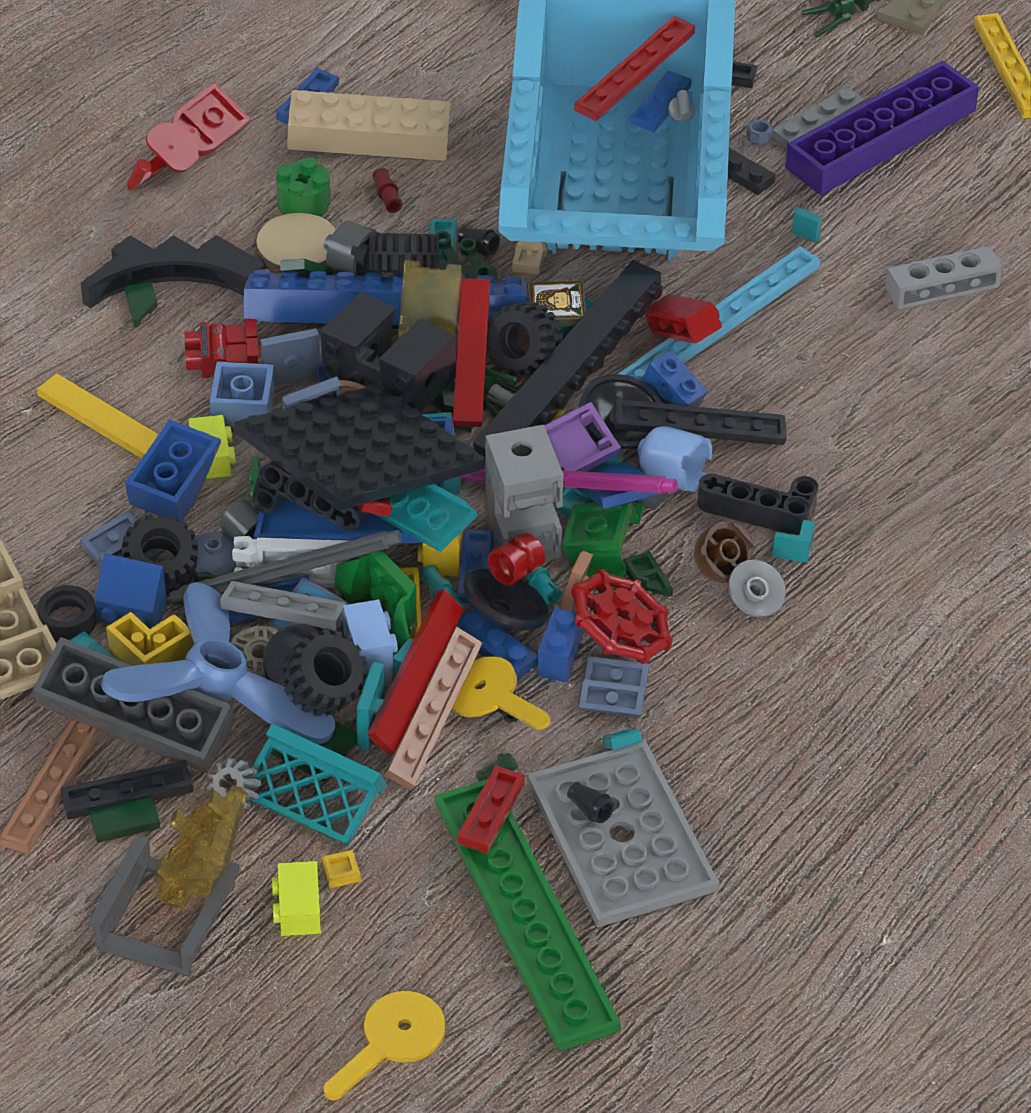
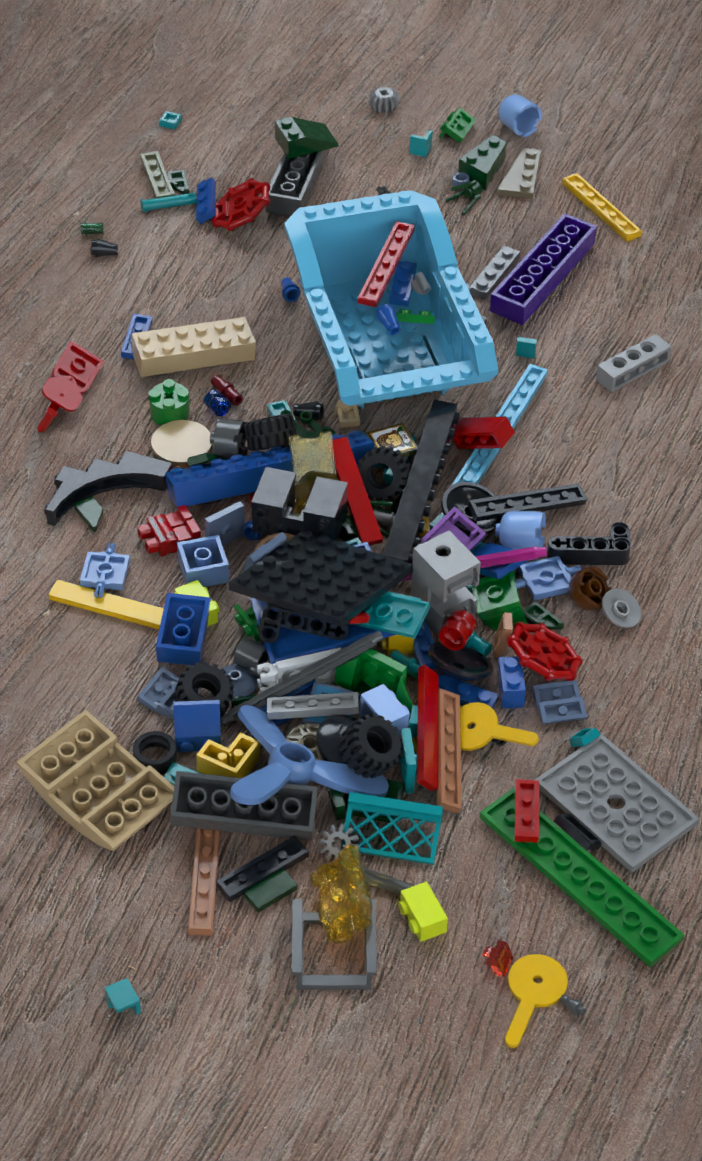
camera: 20 degrees left, 0 degrees up
yellow tile [321,850,361,889] -> none
clear green pin [476,753,518,782] -> none
black cone [567,782,614,823] -> none
blue brick [641,350,708,407] -> none
teal panel [772,520,815,563] -> none
none -> medium blue plate [80,542,130,598]
none -> clear blue wheel [204,389,231,417]
none -> dark green tile [326,786,345,821]
none -> dark grey axle [348,864,415,895]
none -> blue cone [376,304,401,335]
none -> green plate [396,309,435,324]
none -> clear red tile [482,940,513,977]
none -> medium blue plate [515,556,582,601]
none -> black tile [554,814,601,851]
none -> dark grey piece [560,995,586,1016]

